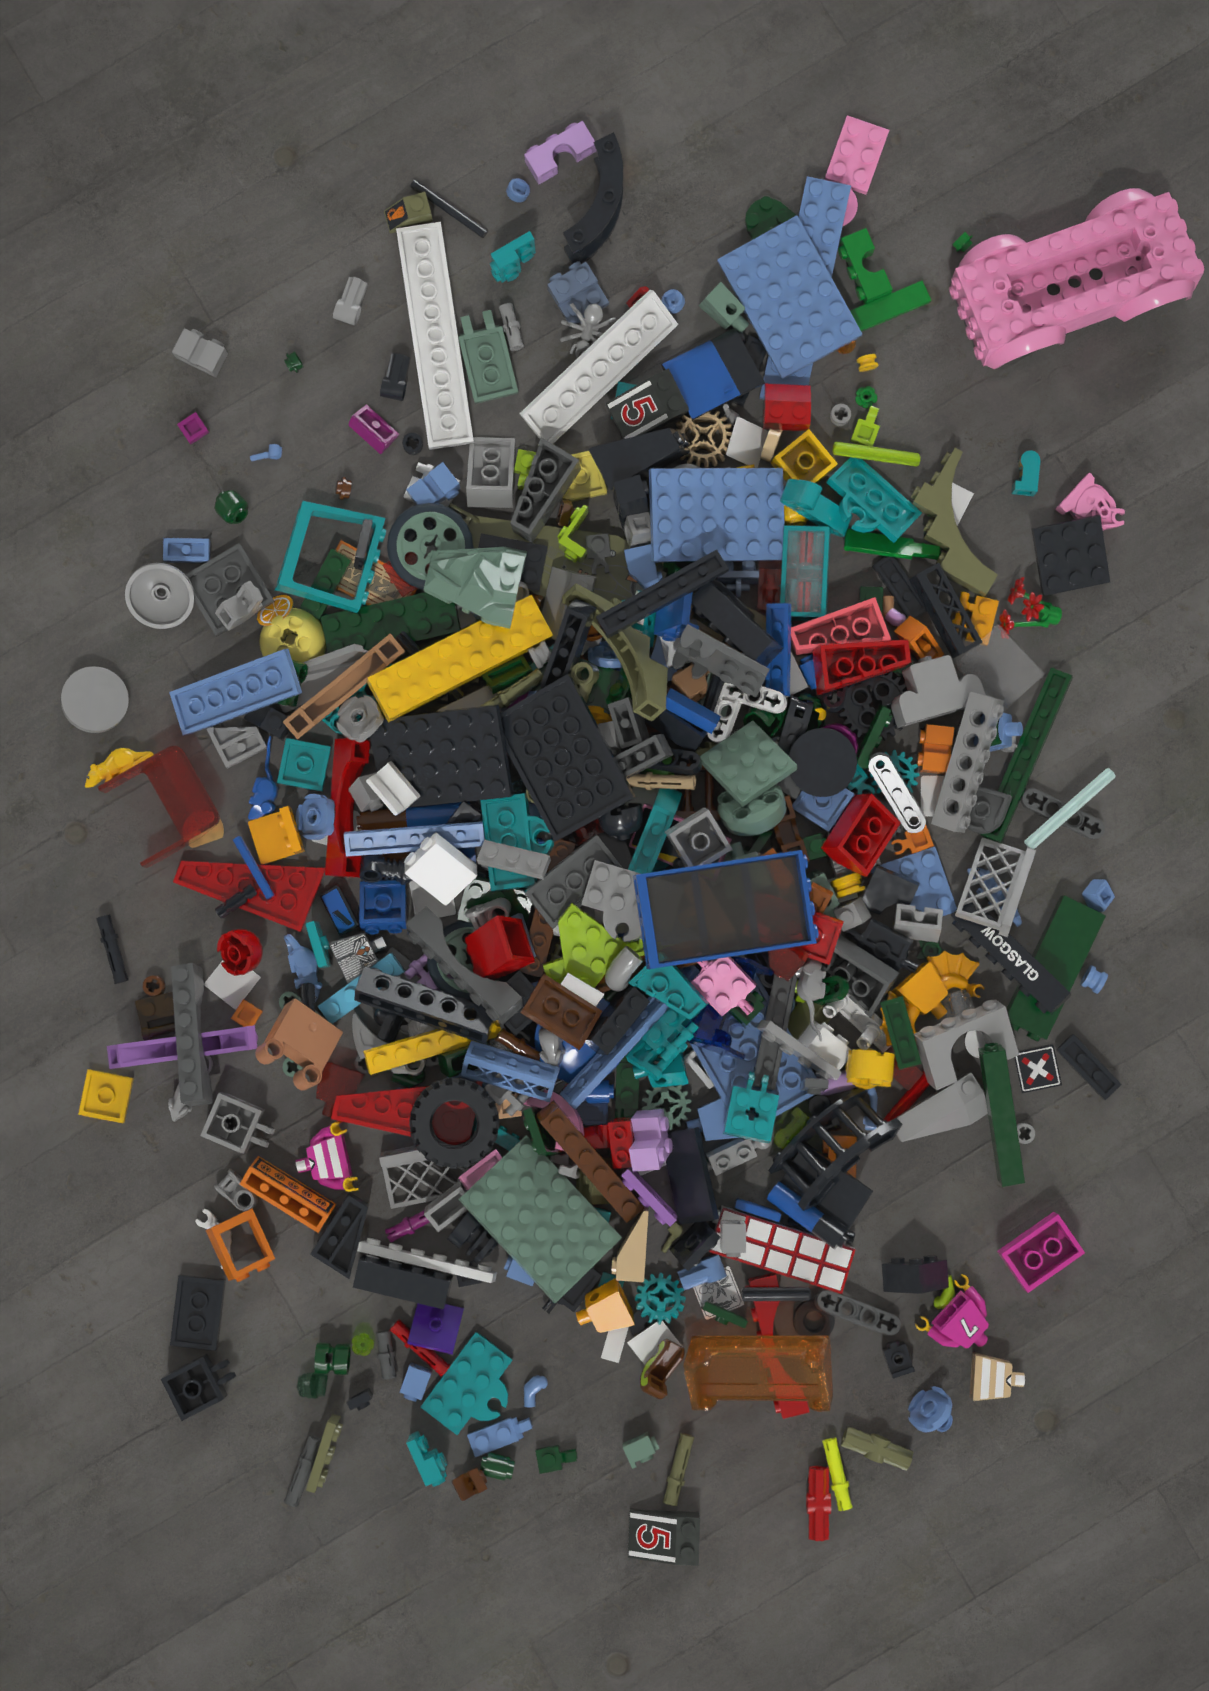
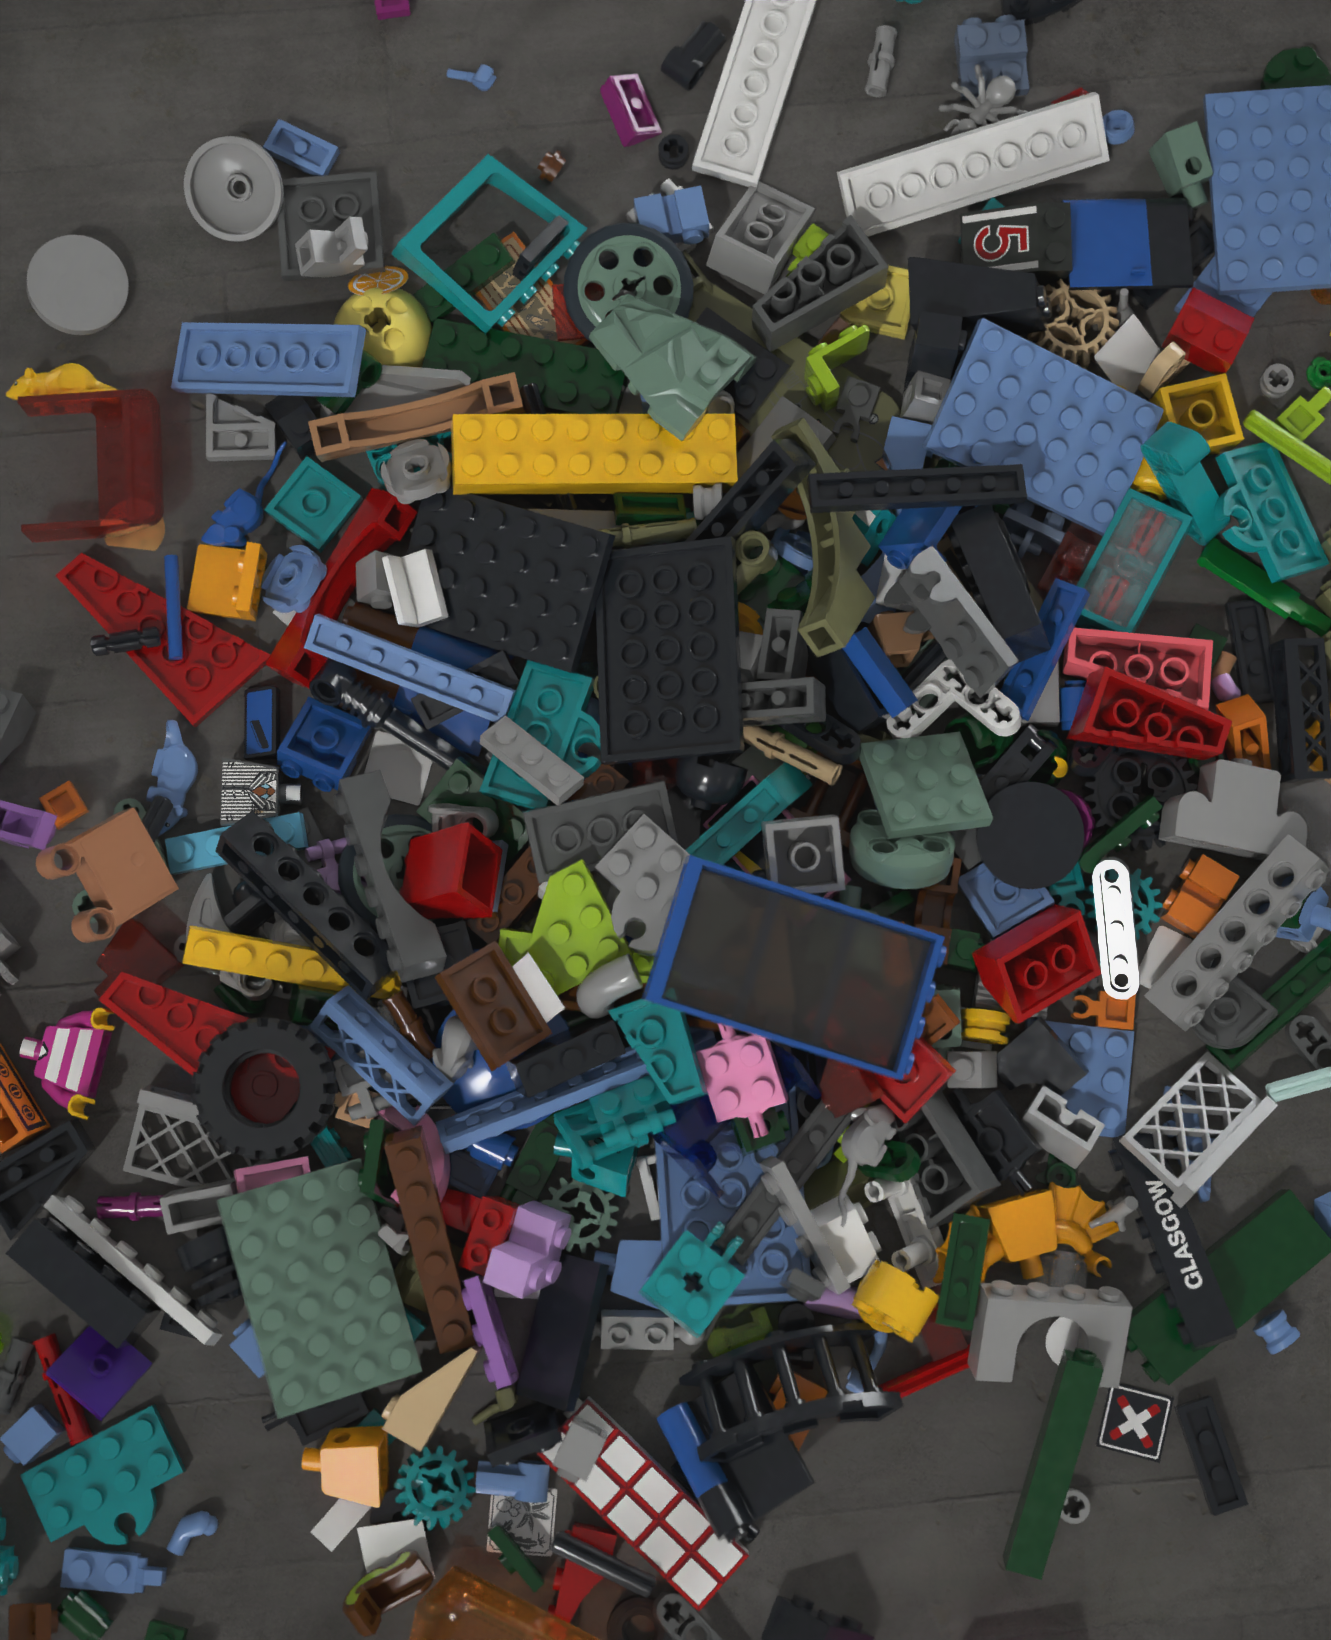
camera: 25 degrees right, 5 degrees down
white sticker [204,960,261,1010] -> none
dark green head [214,490,248,524] -> none
red cylinder [217,929,263,976] -> none
teal plate [306,921,332,968] -> none
white brick [404,832,477,906] -> none
sand green tile [458,310,518,404] -> none
blue tile [734,1198,781,1222] -> none
light grey wedge [896,1072,988,1142] -> none
none -> light grey bar [1089,1196,1138,1232]

